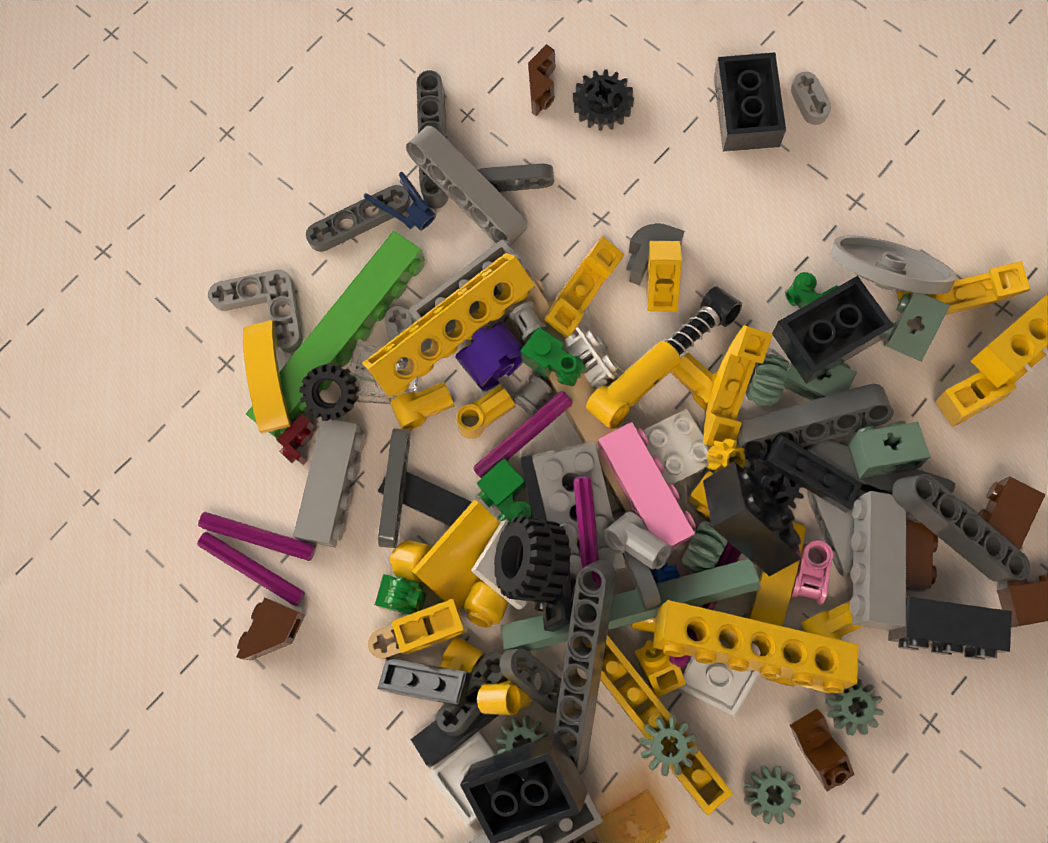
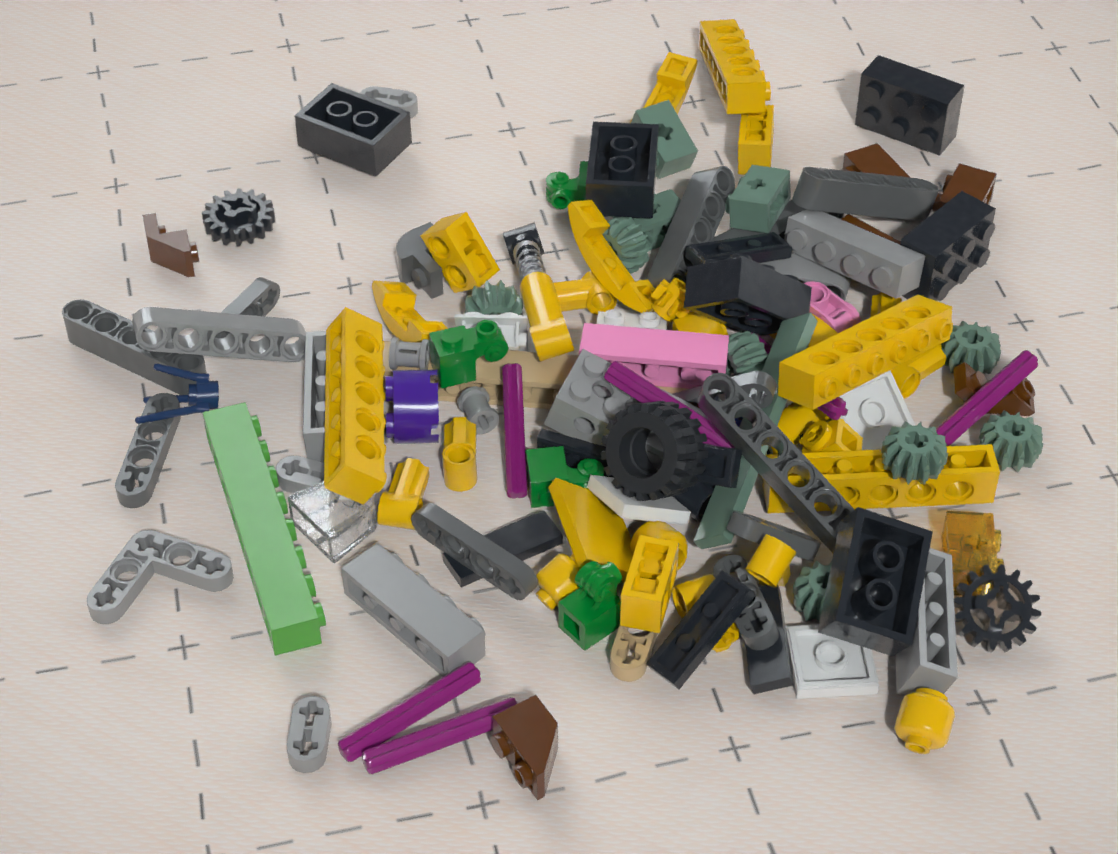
camera: 65 degrees left, 30 degrees down
yellow slope [243,320,291,434] -> none
dark red bracket [276,414,317,465] -> none
black tyre [299,363,359,421] -> none
light grey piece [603,512,671,570] -> none
light grey dish [830,235,957,294] -> none
none -> light grey beam [287,696,332,773]
none -> sand green gear [464,280,523,315]
none -> magenta axle [936,350,1038,446]

